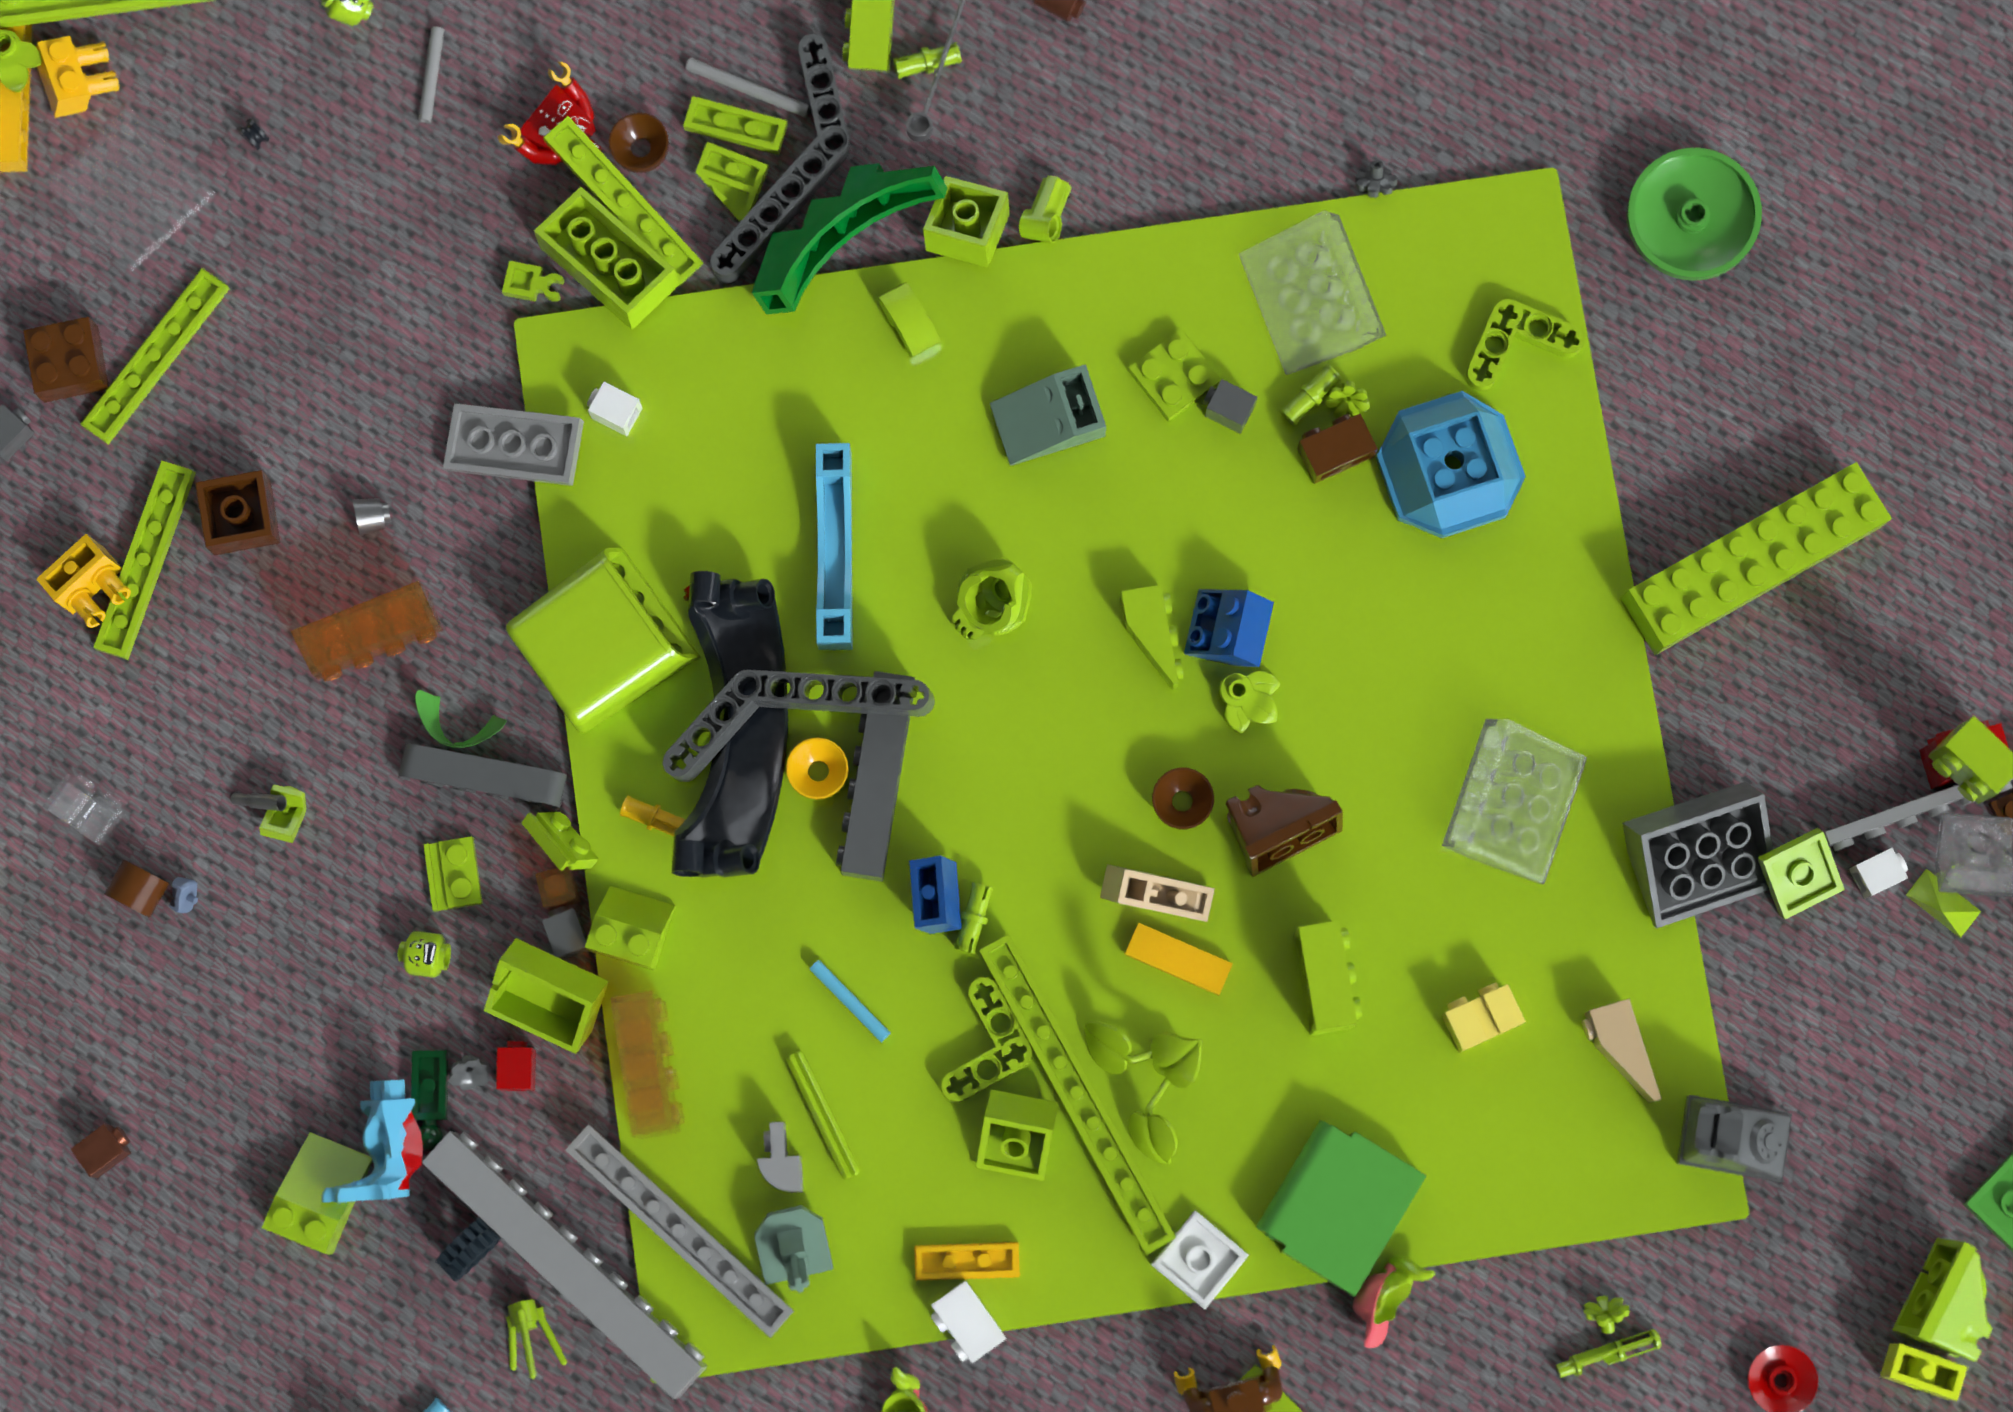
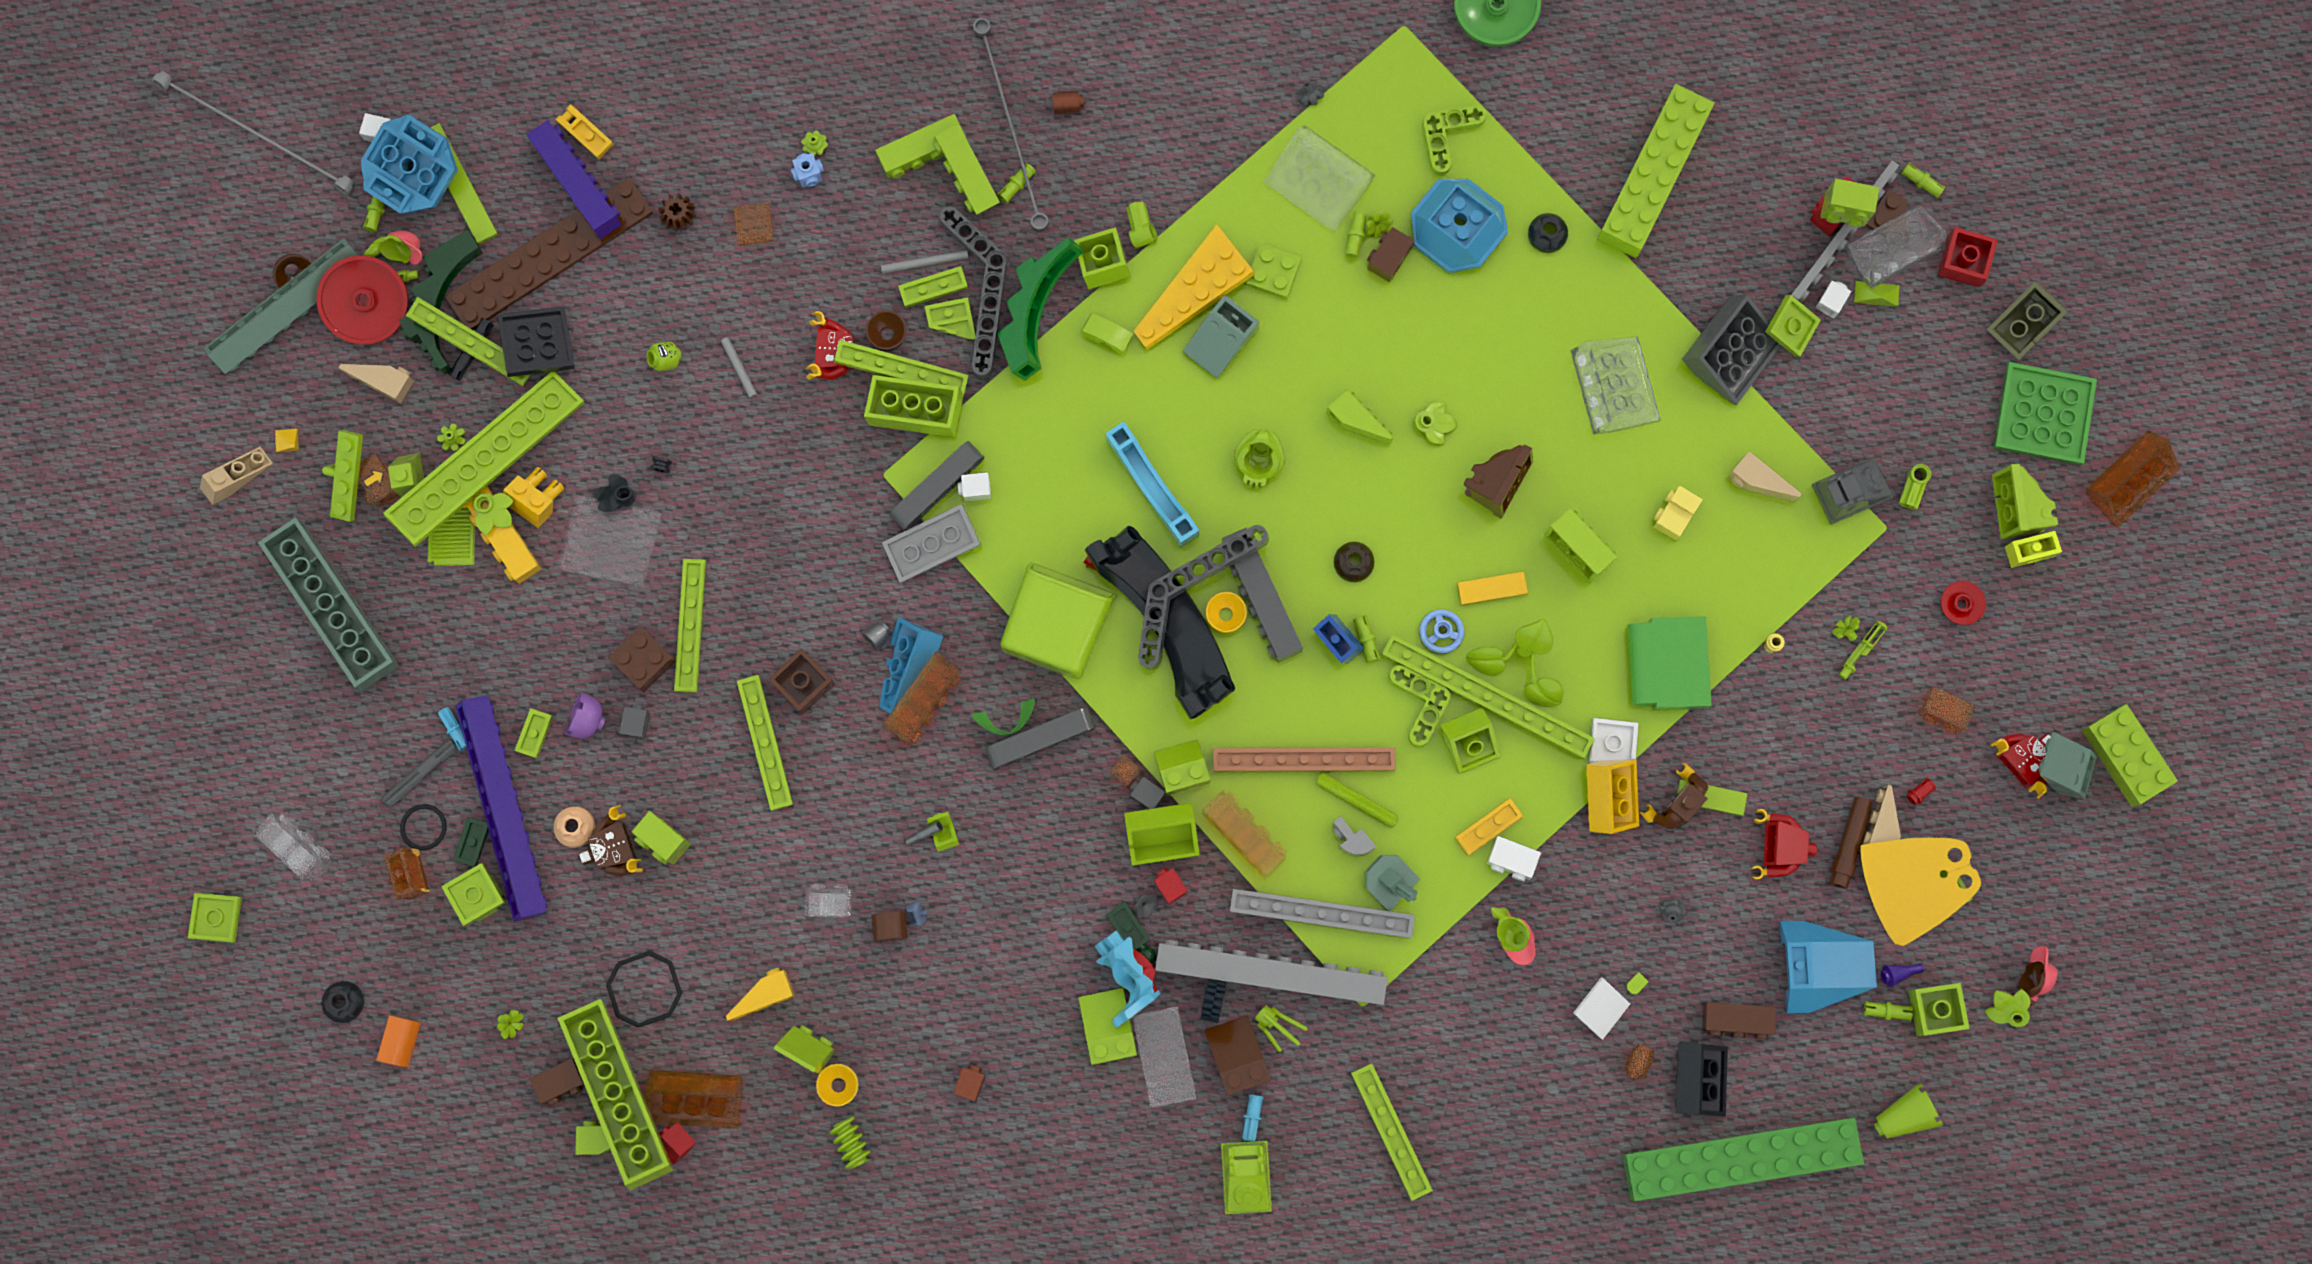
camera: 35 degrees left, 0 degrees up
yellow brick [36,534,131,628] -> none
lime head [398,931,451,978] -> none
lime plate [423,836,483,912] -> none
lime plate [502,261,564,302] -> none
lime plate [521,812,599,871] -> none
yellow axle [620,795,686,836] -> none
medium azure bar [809,960,891,1042] -> none
tan slope [1100,864,1215,922] -> none
reddish brown piece [1152,768,1214,830] -> none
blue slope [1184,589,1274,667] -> none
dark grey brick [1203,379,1257,434] -> none
hair [1352,1256,1435,1348] -> none
none -> black plate [592,474,636,512]
none -> dark azure wedge [879,617,943,715]
none -> dark grey beam [890,441,984,531]
none -> yellow wing [1133,224,1255,350]
none -> clear brick [1133,1007,1196,1108]
none -> reddish brown slope [1204,1015,1271,1096]
none -> nougat plate [1213,747,1395,772]
none -> dark brown piece [1334,542,1375,582]
none -> light blue piece [1419,609,1464,654]
none -> black piece [1528,213,1568,253]
none -> yellow slope [1586,759,1639,834]
none -> light yellow pin [1764,634,1785,653]
none -> lime piece [1898,464,1931,510]

